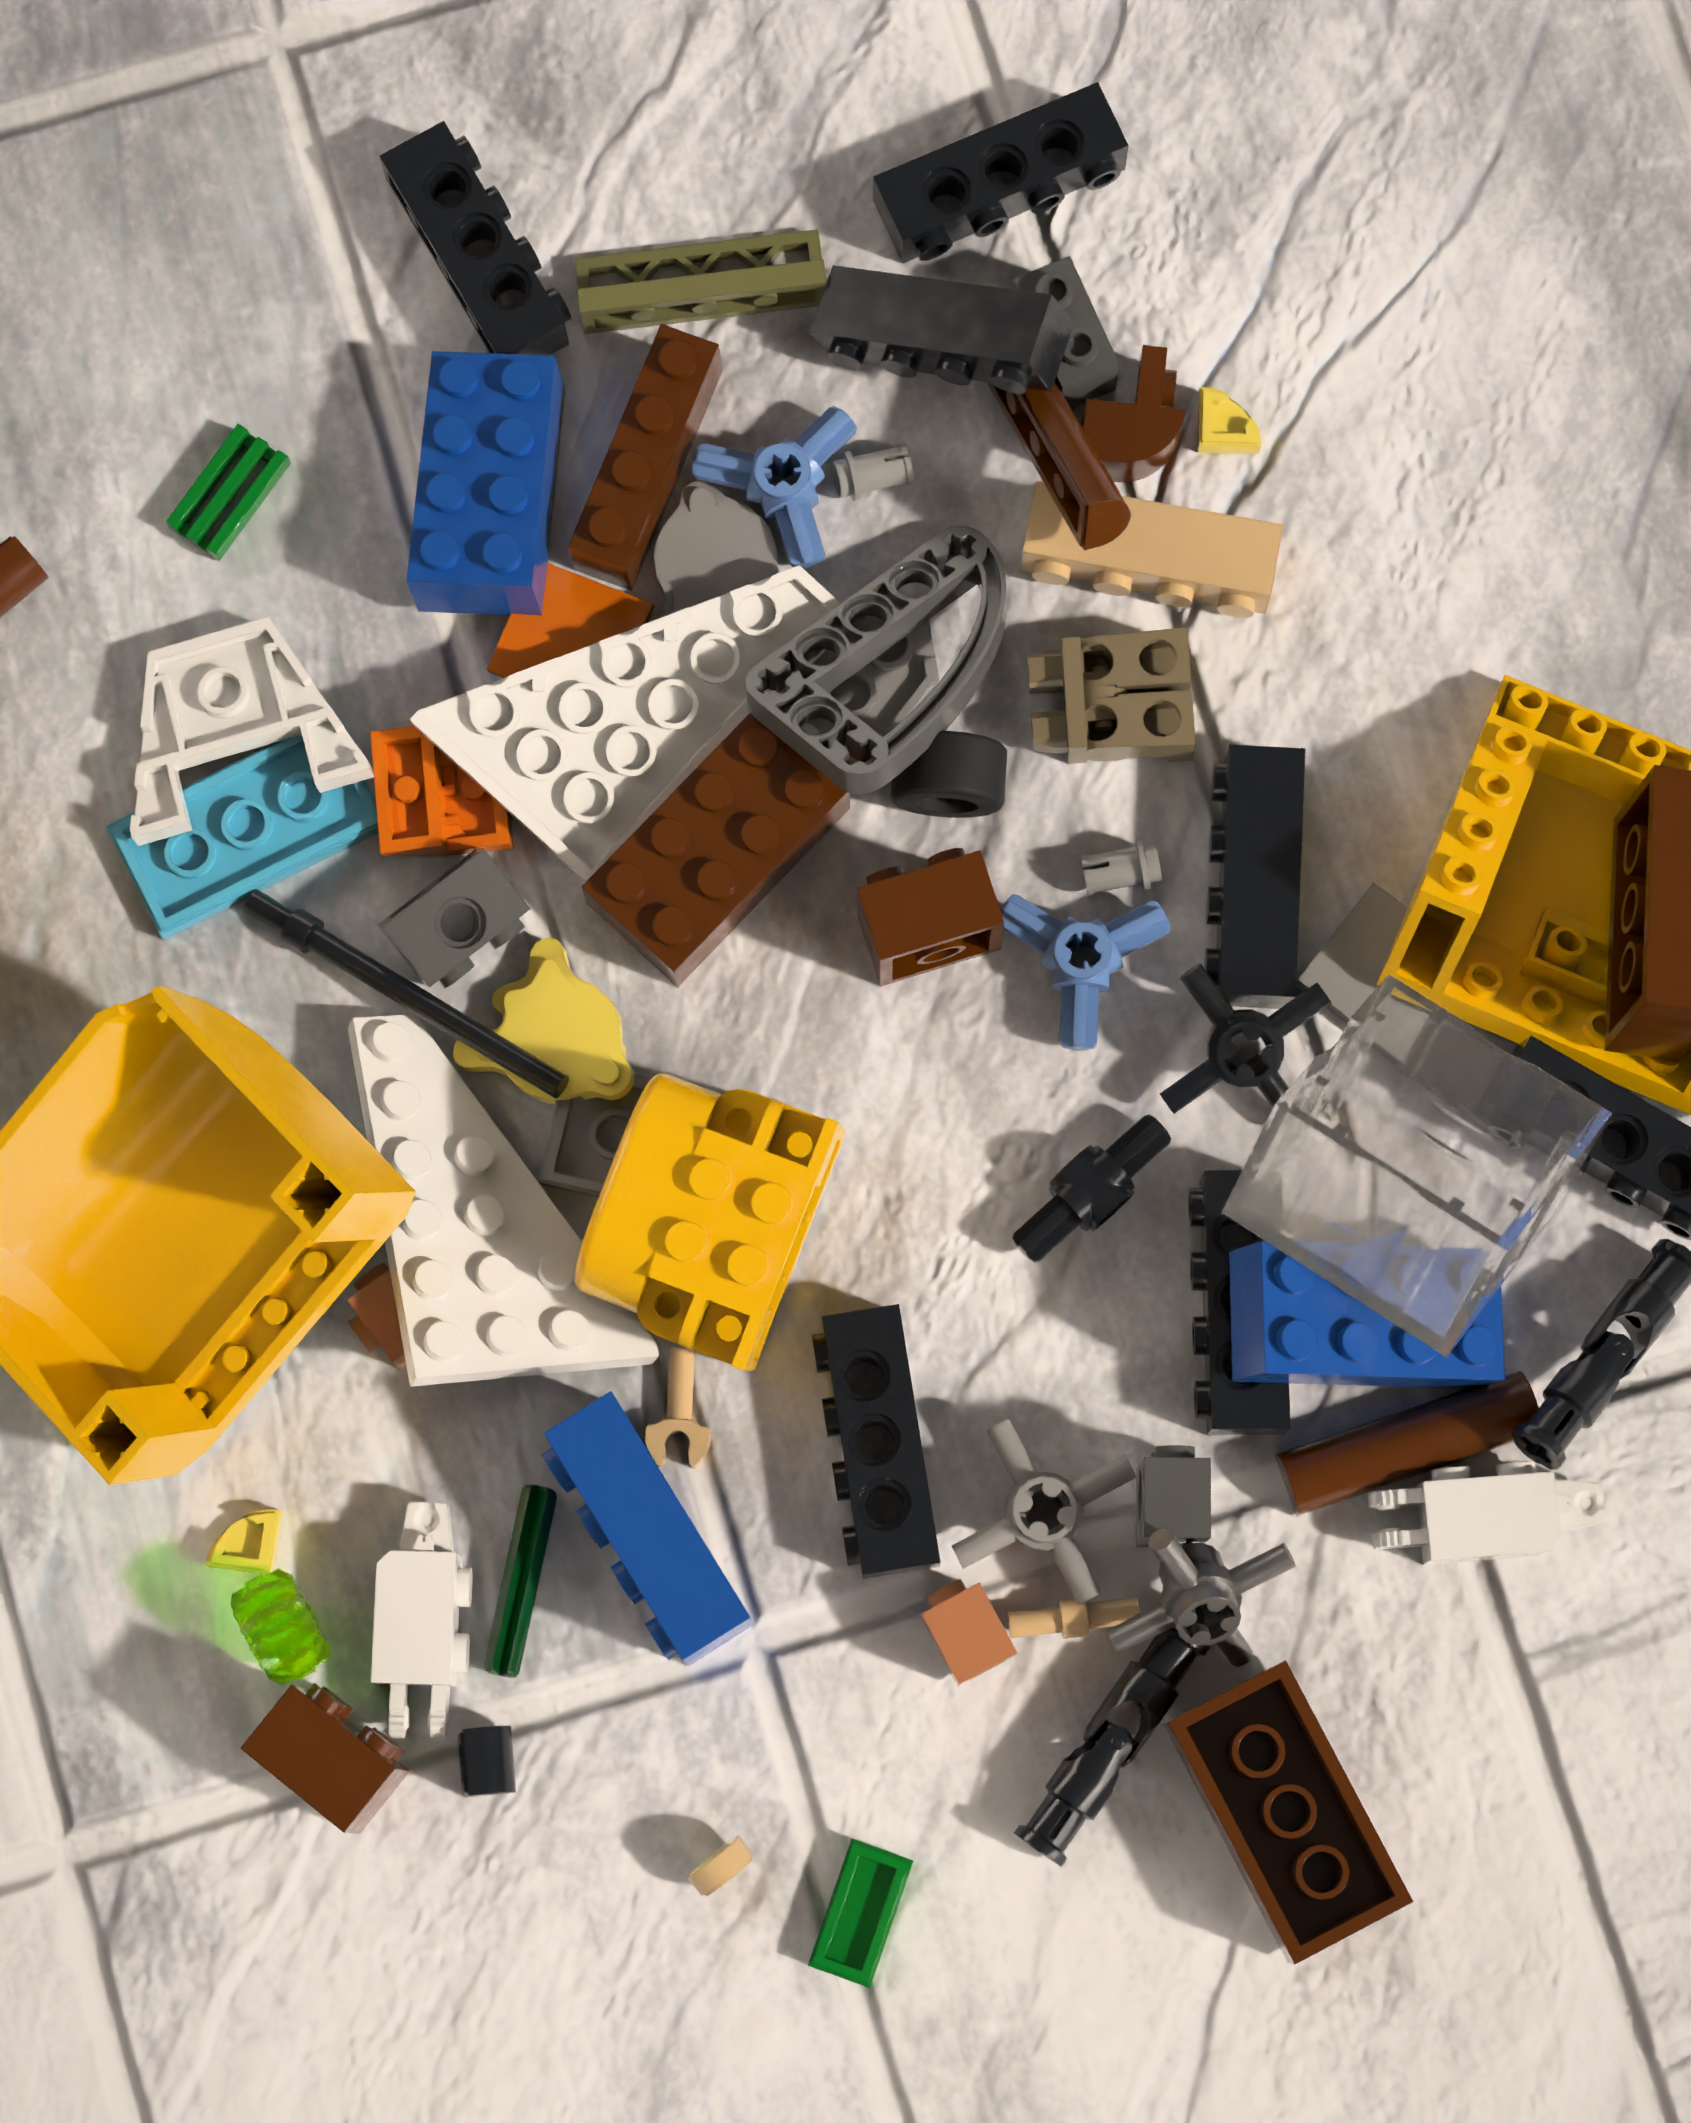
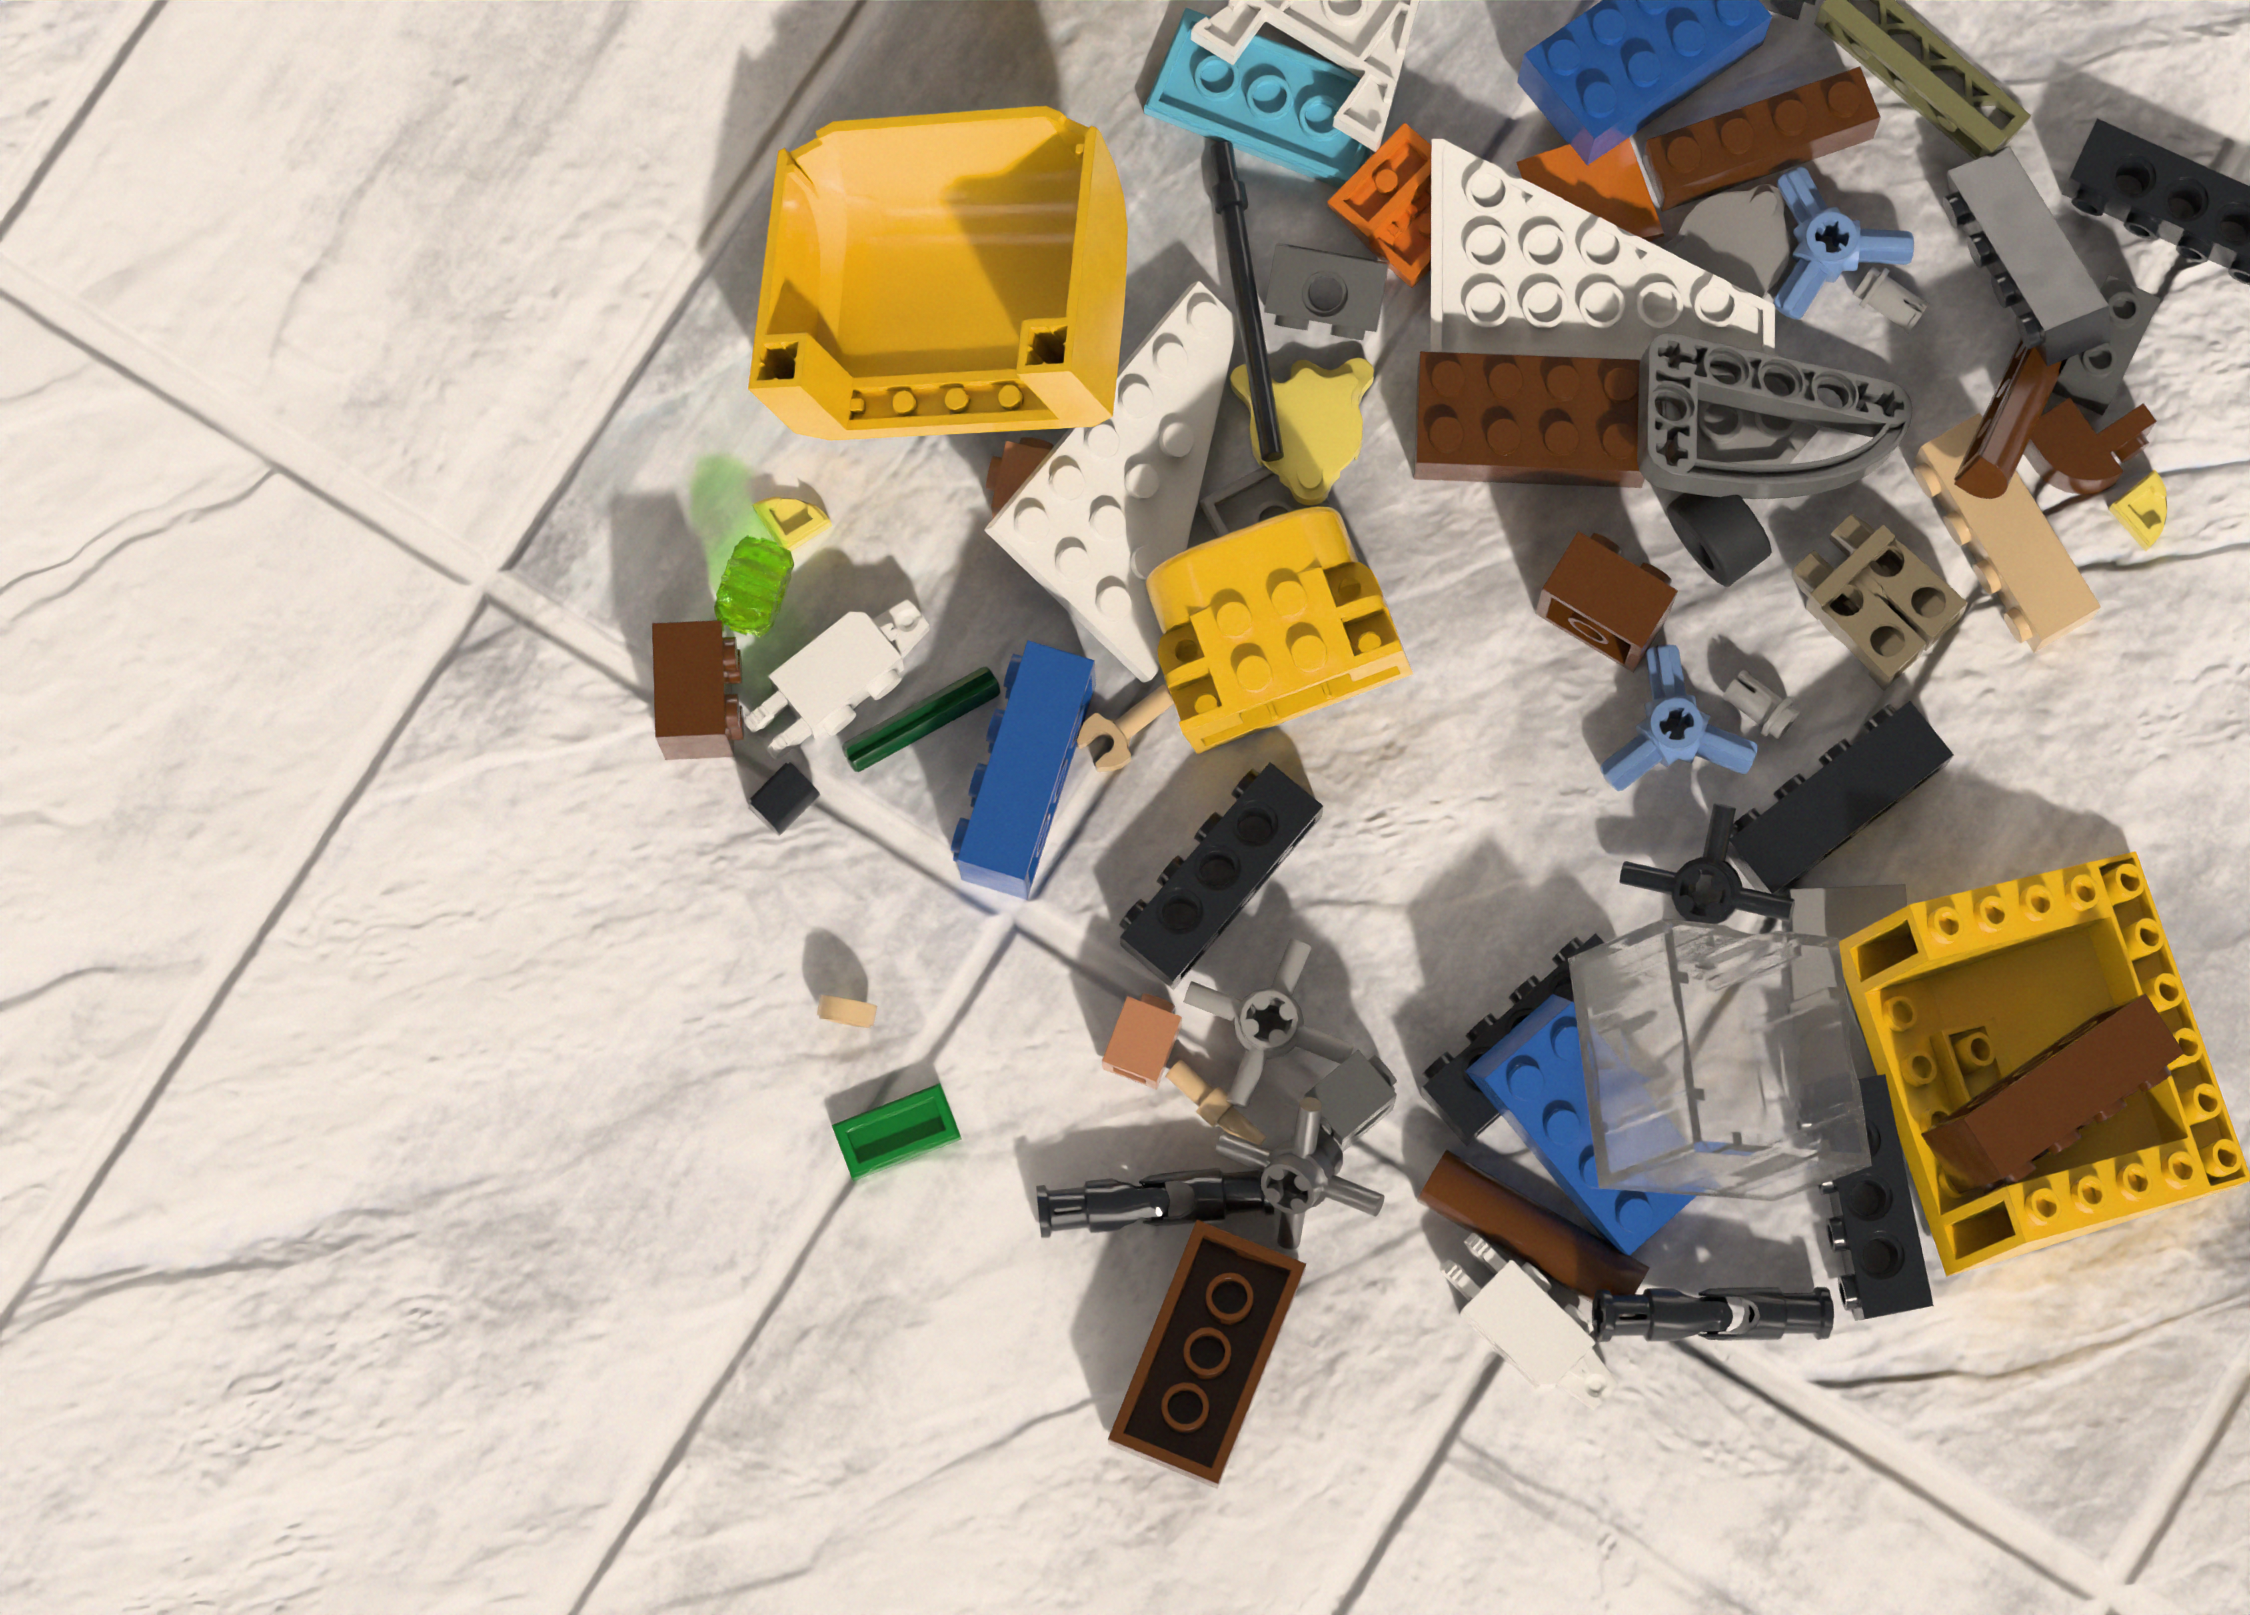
camera: 50 degrees right, 0 degrees up
black axle [1012,1115,1171,1263] -> none

